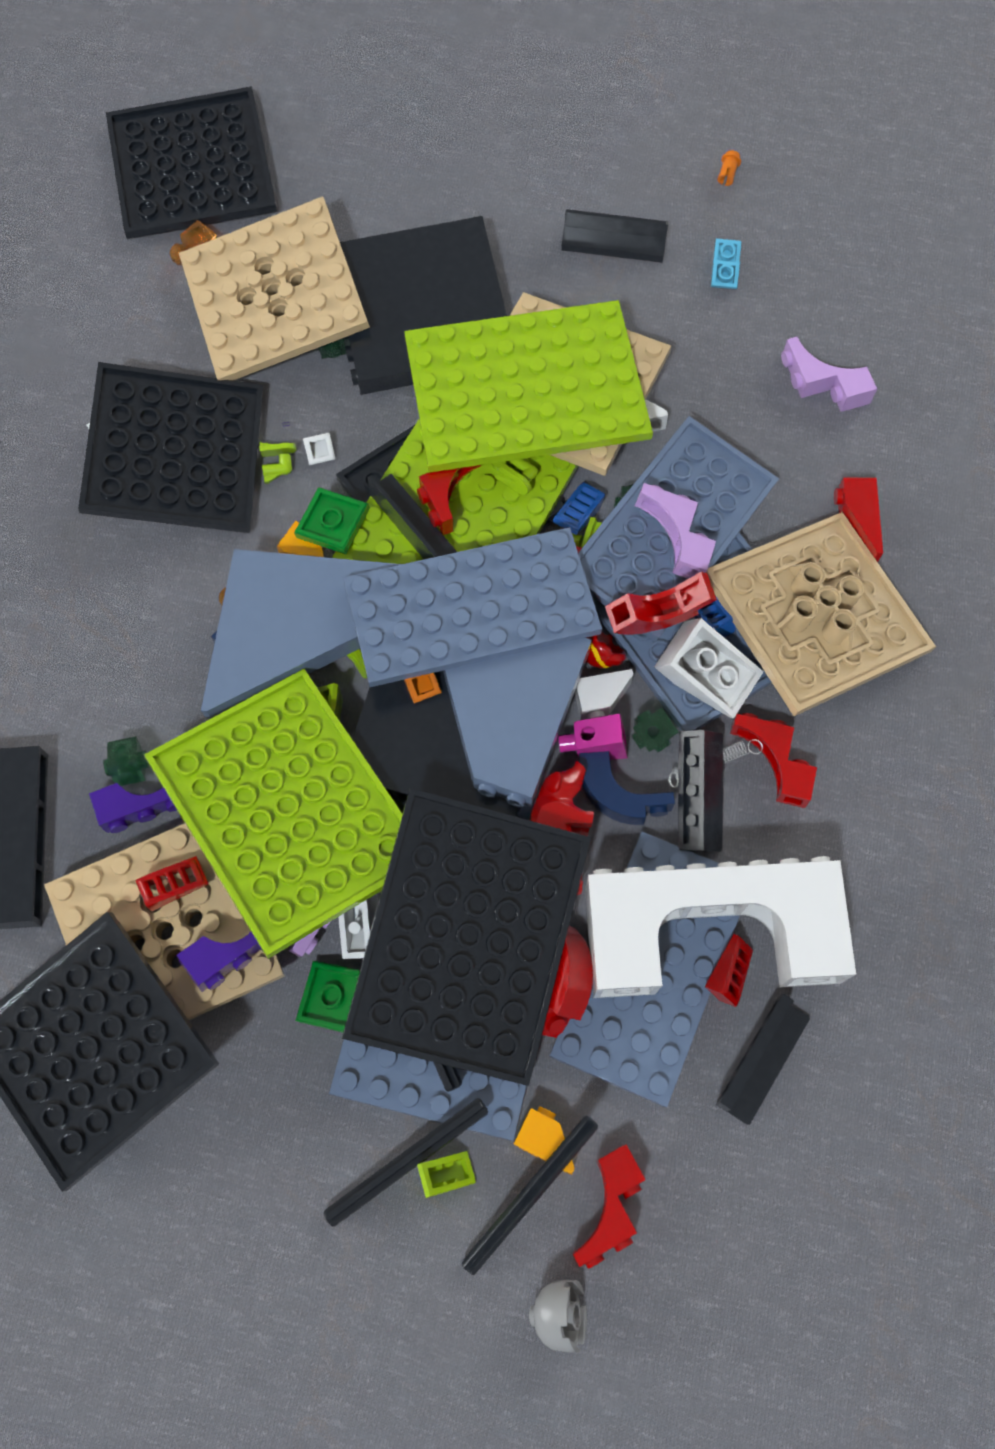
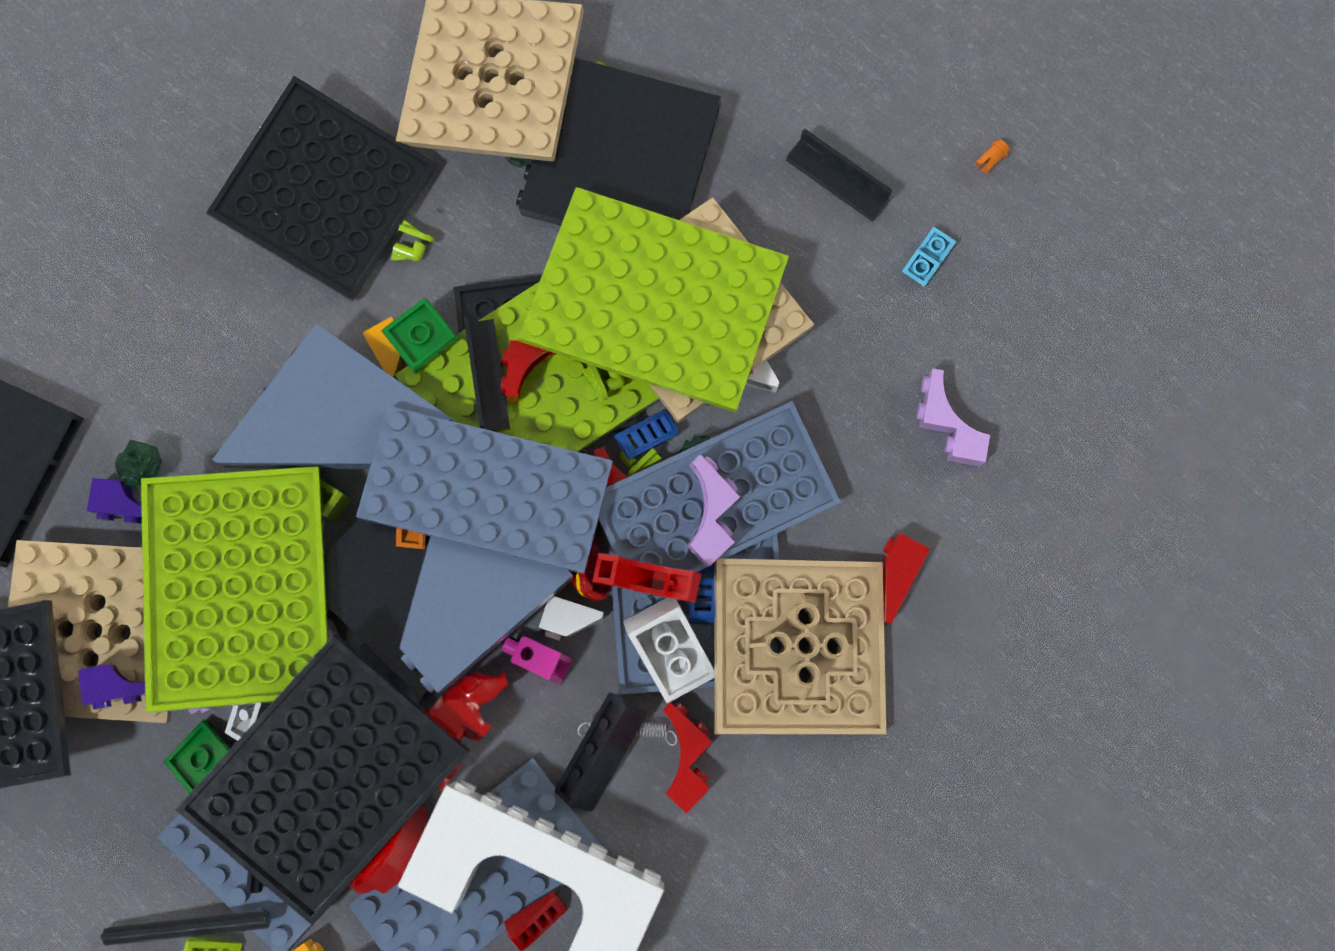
camera: 30 degrees right, 10 degrees up
red slope [135,856,209,911] -> none
white slope [303,433,336,465] -> none
dark blue arch [578,751,675,825] -> none
clear green brick [631,707,679,753] -> none

